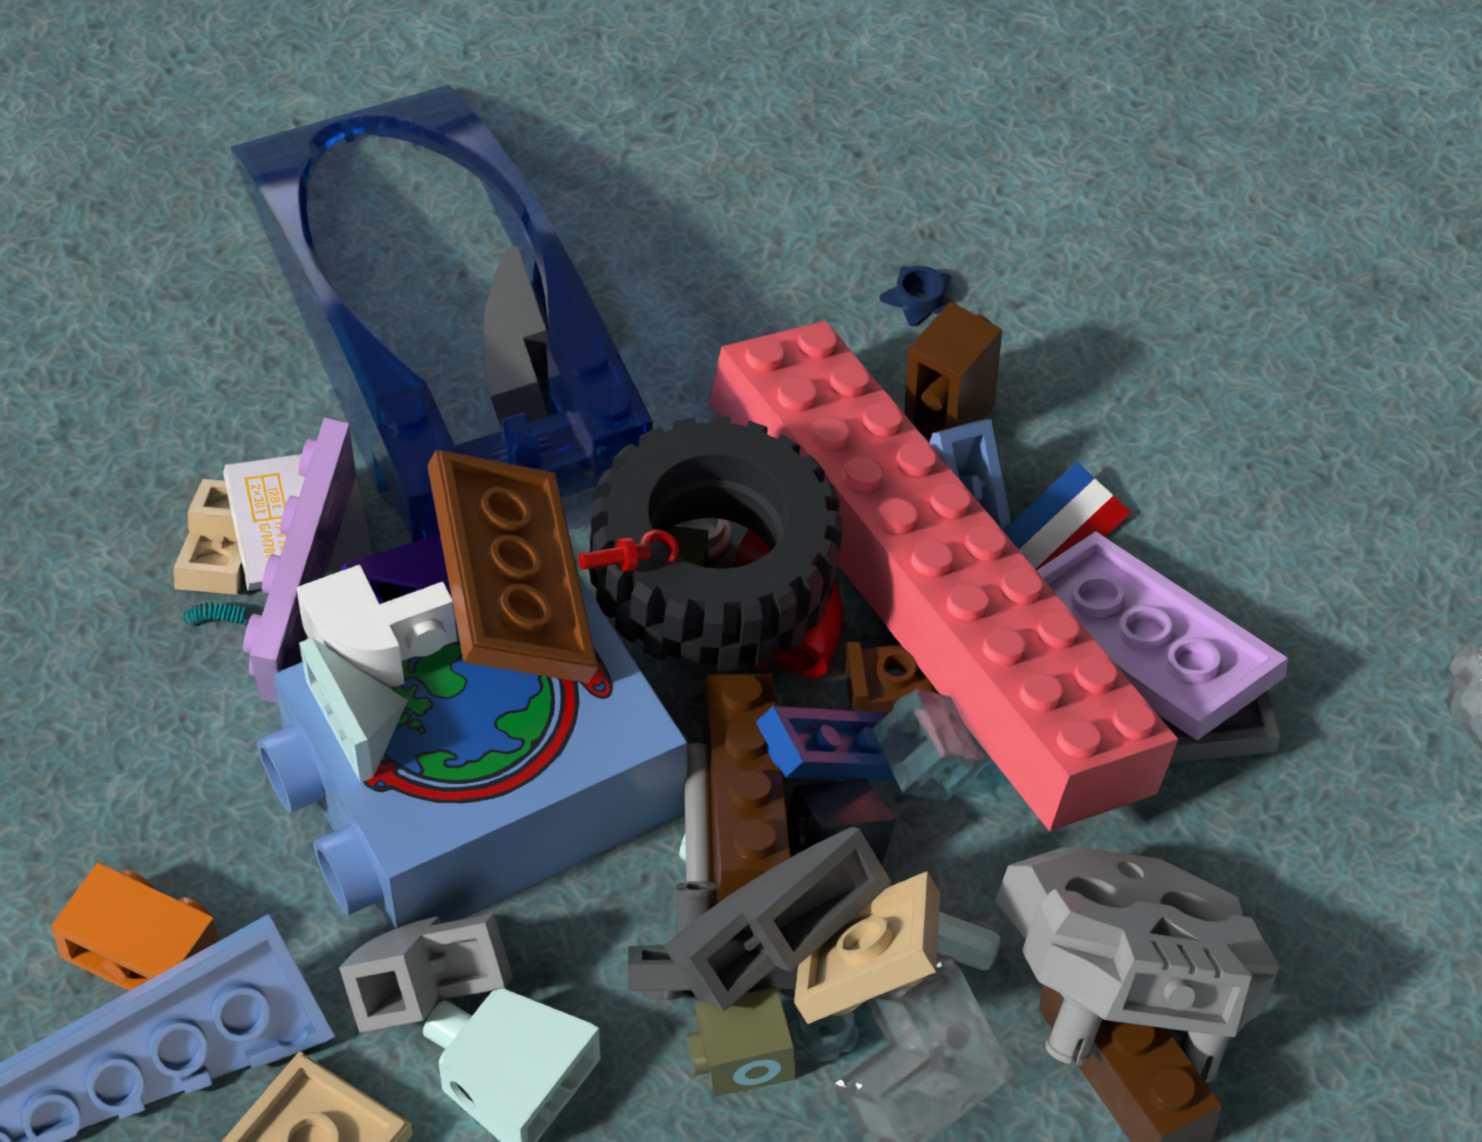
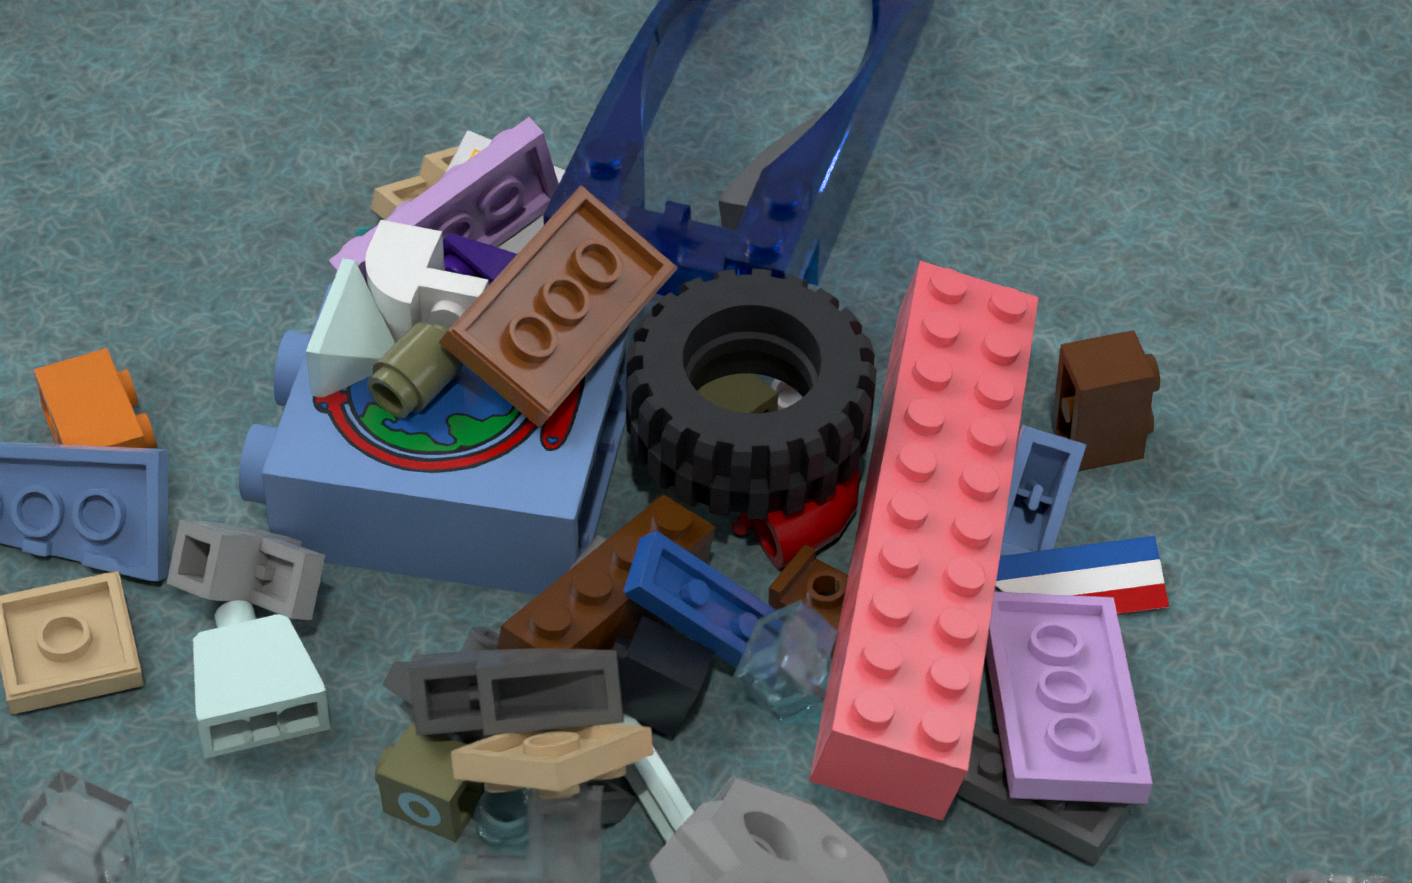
camera: 40 degrees right, 5 degrees down
red hand [578,530,679,572] -> none
dark blue plate [879,266,951,327] -> none
none -> olive brick [367,322,463,418]

